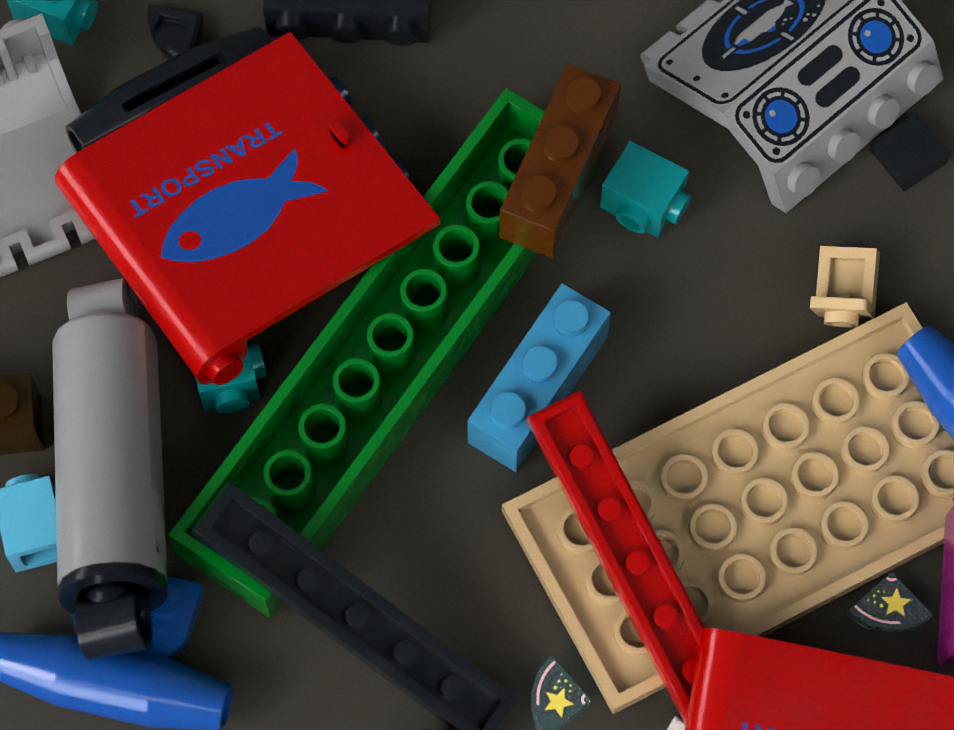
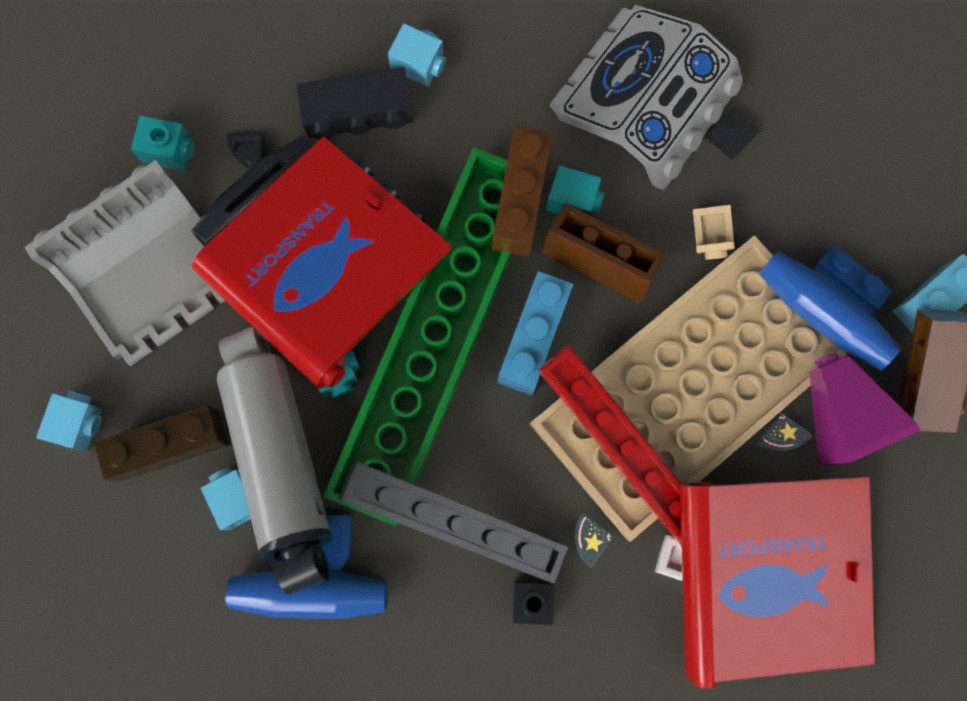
camera: 15 degrees left, 10 degrees up
none -> reddish brown brick [541,203,666,304]

